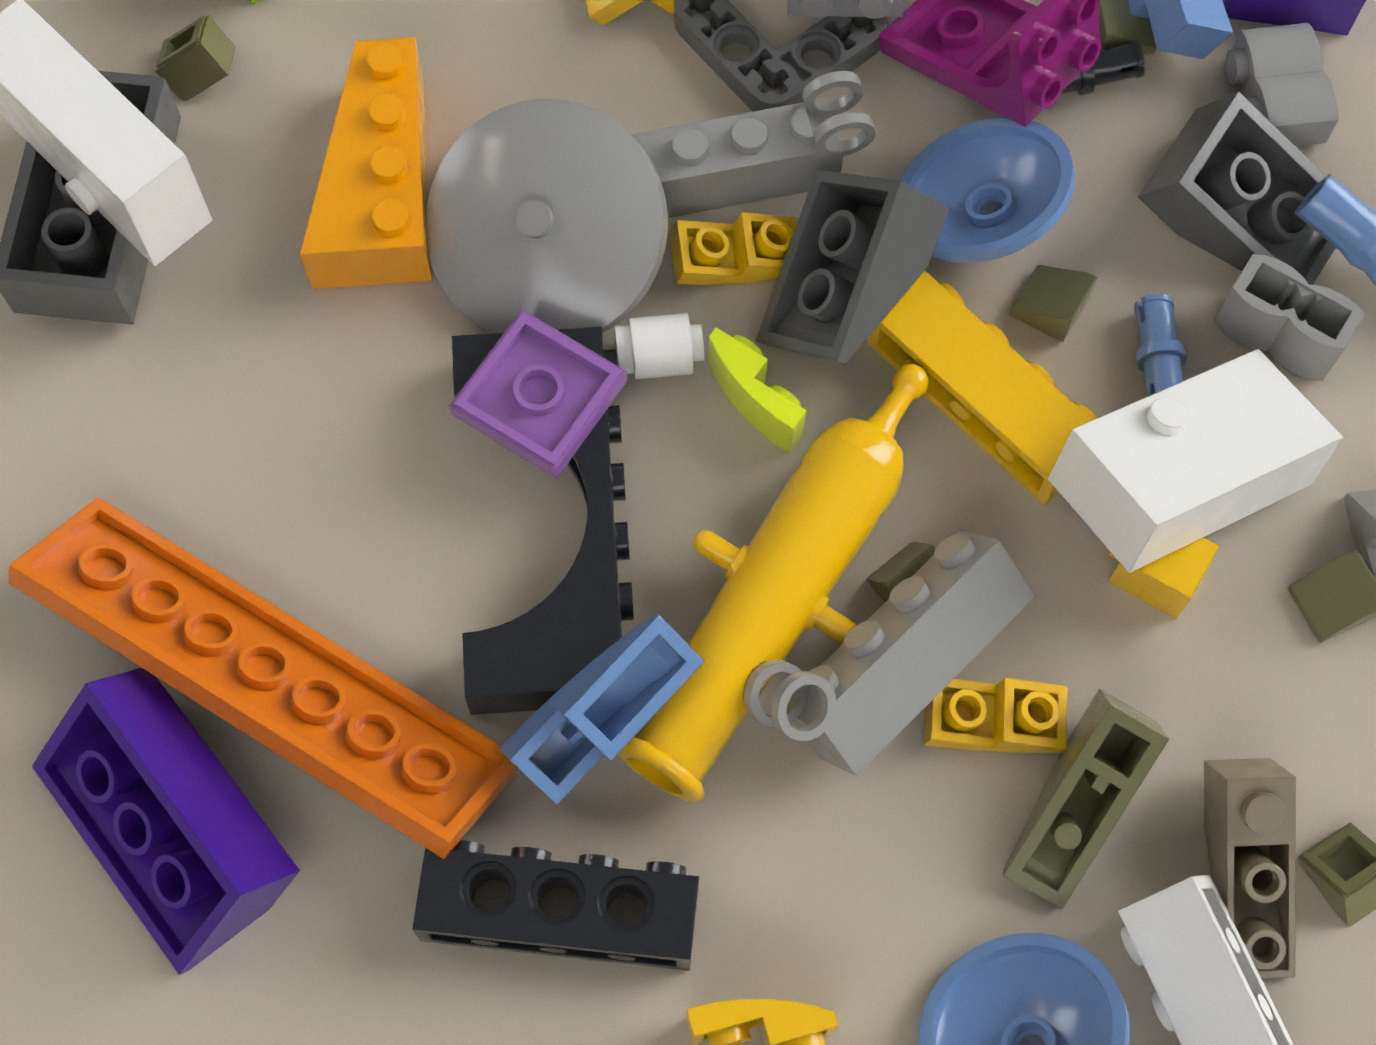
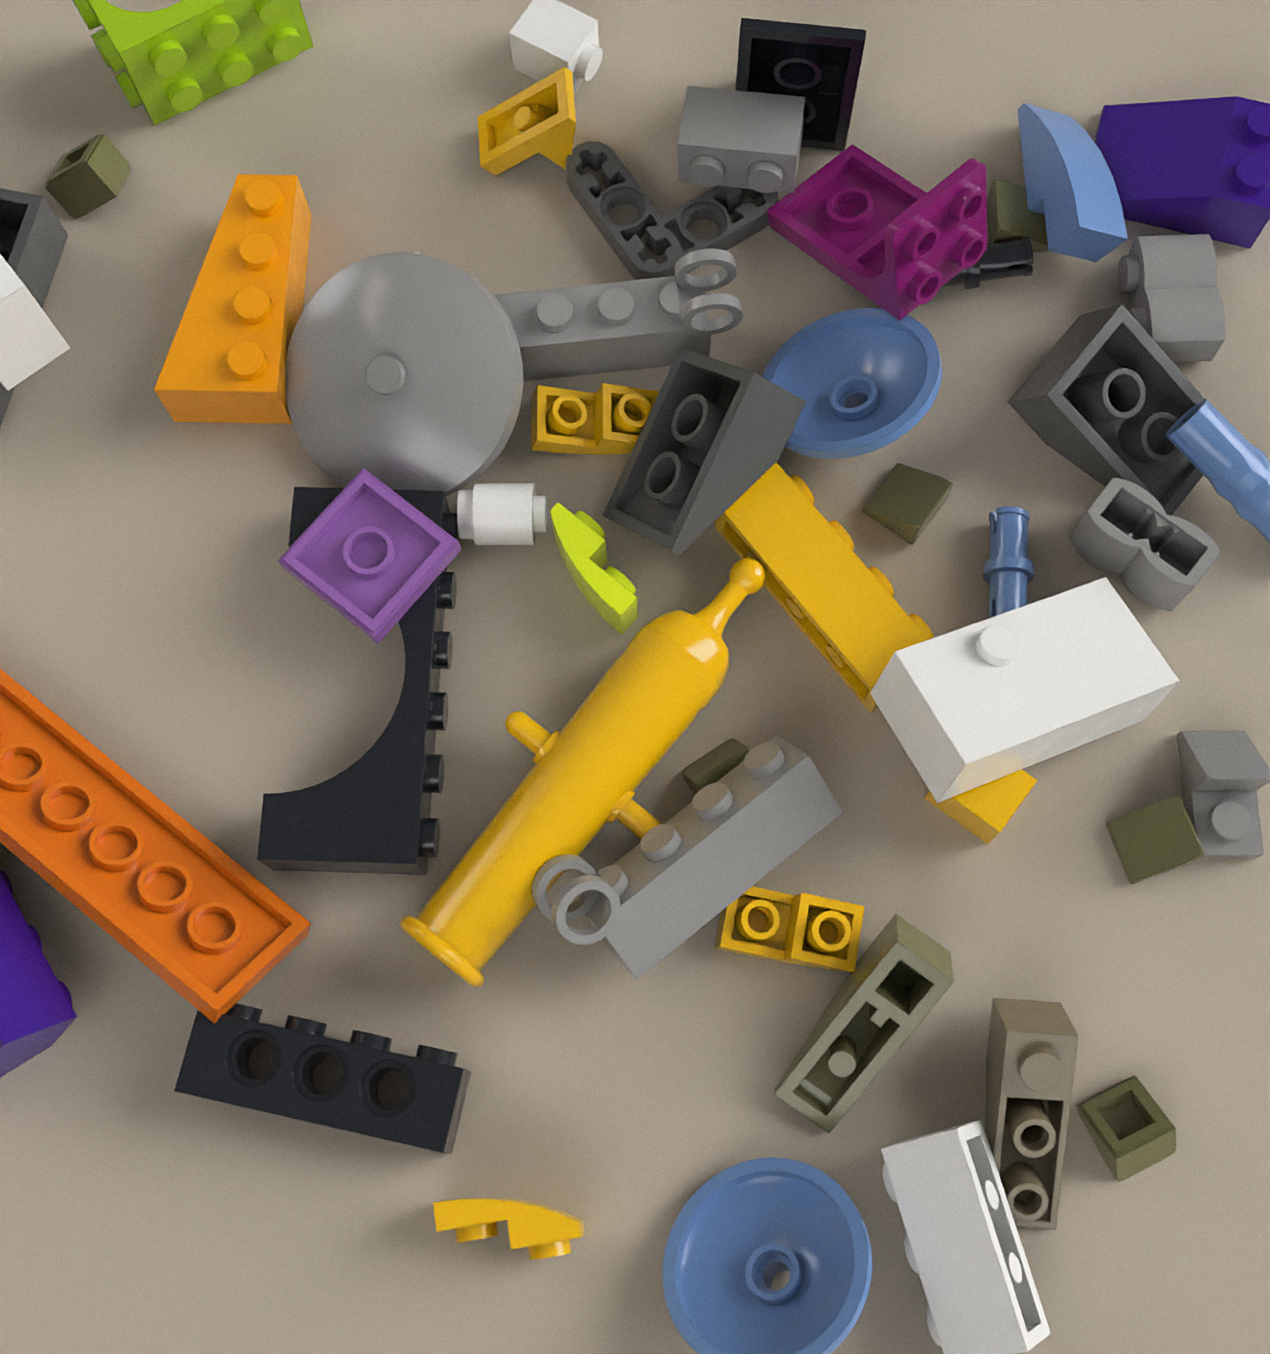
camera: 10 degrees right, 5 degrees up
medium blue slope [499,613,704,804] -> none

